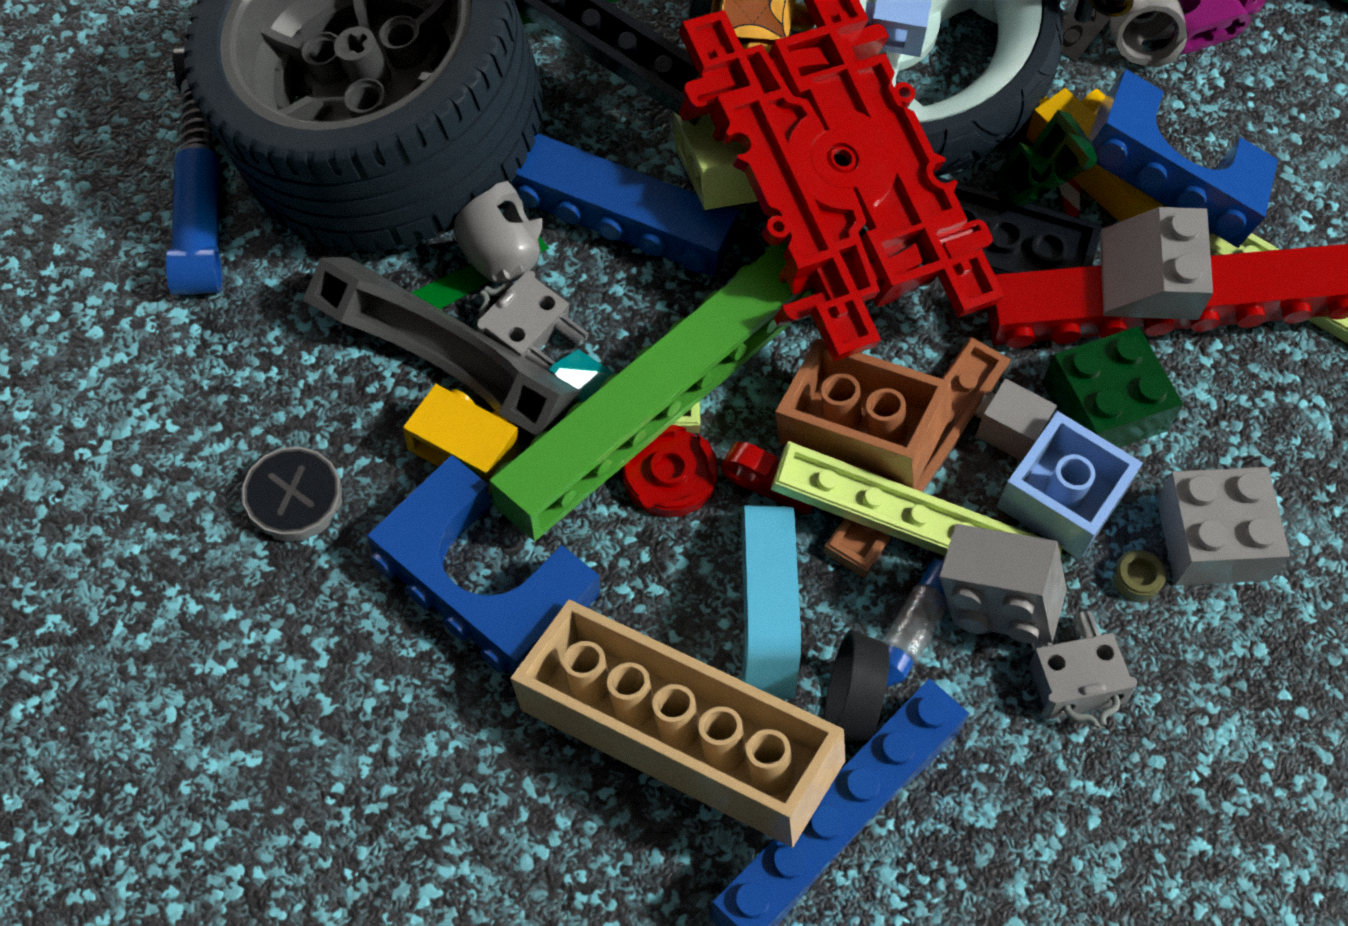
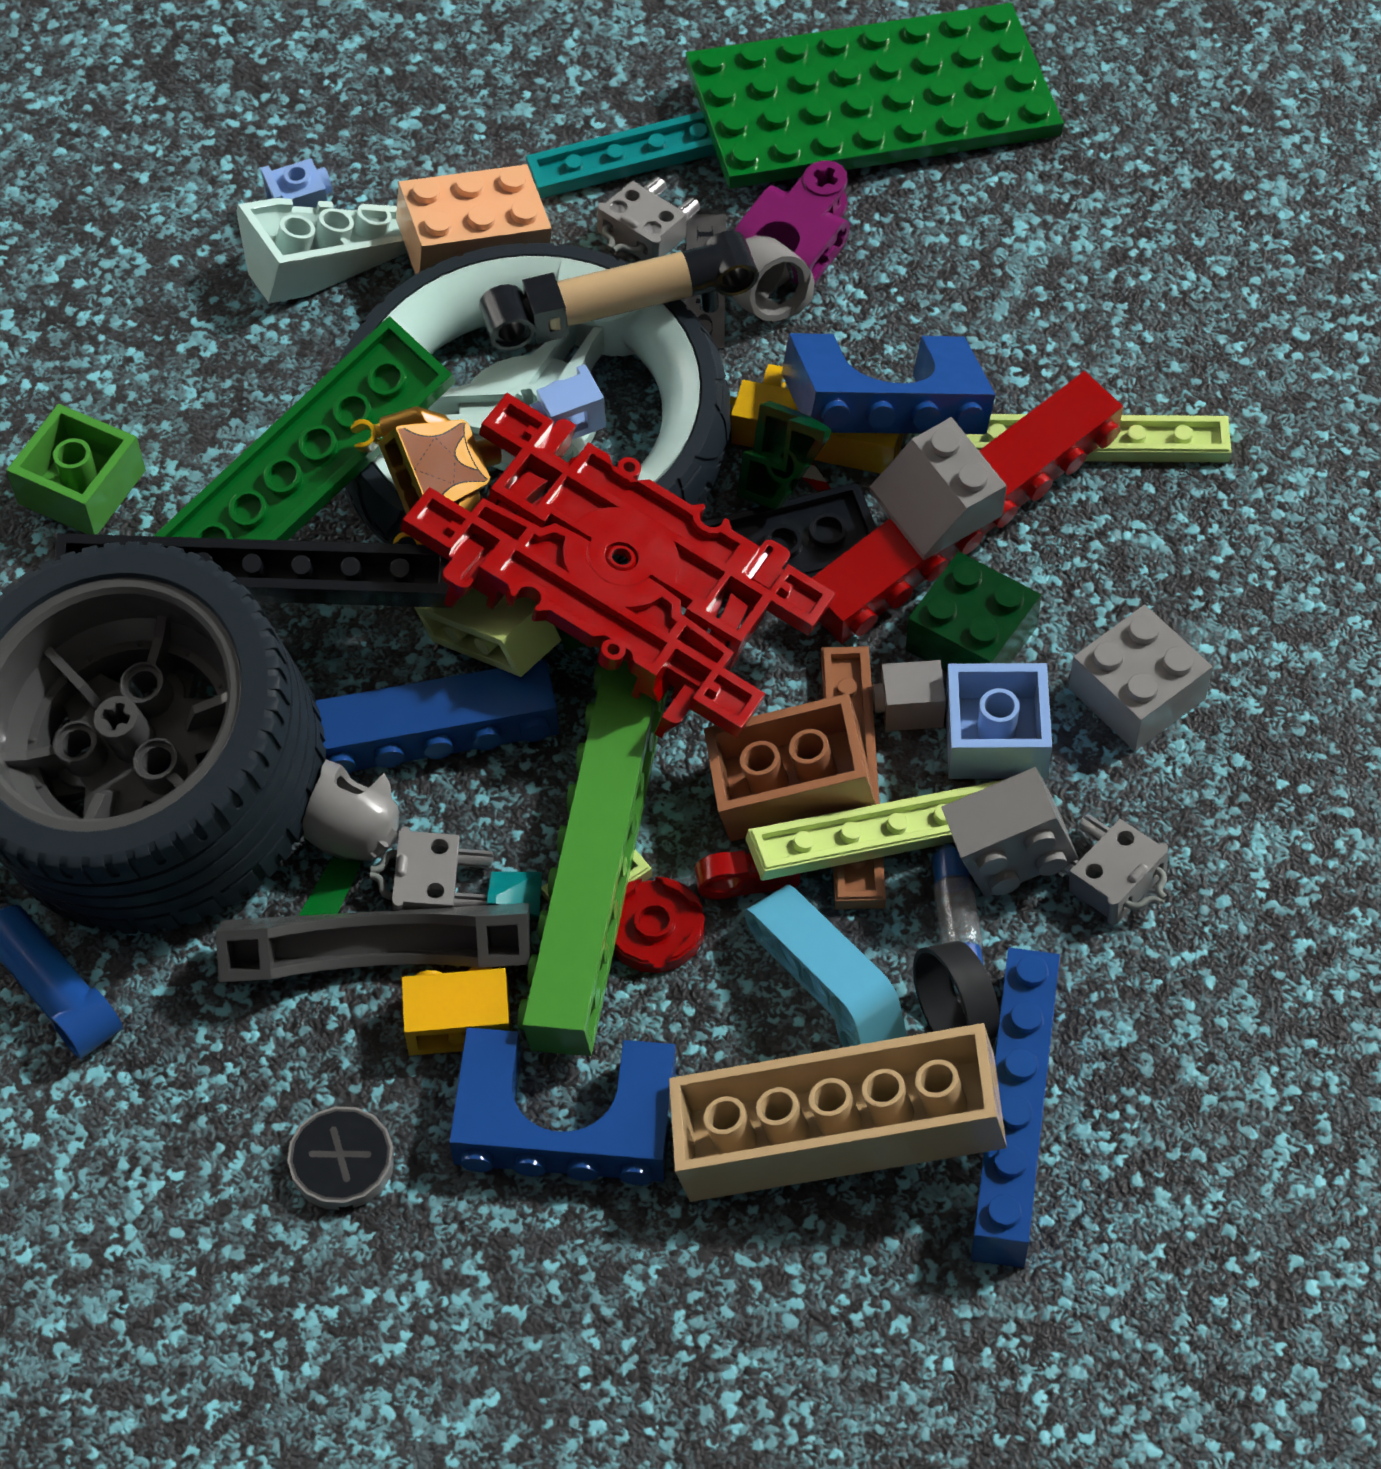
camera: 30 degrees left, 5 degrees down
olive tile [1113,550,1166,602] -> none

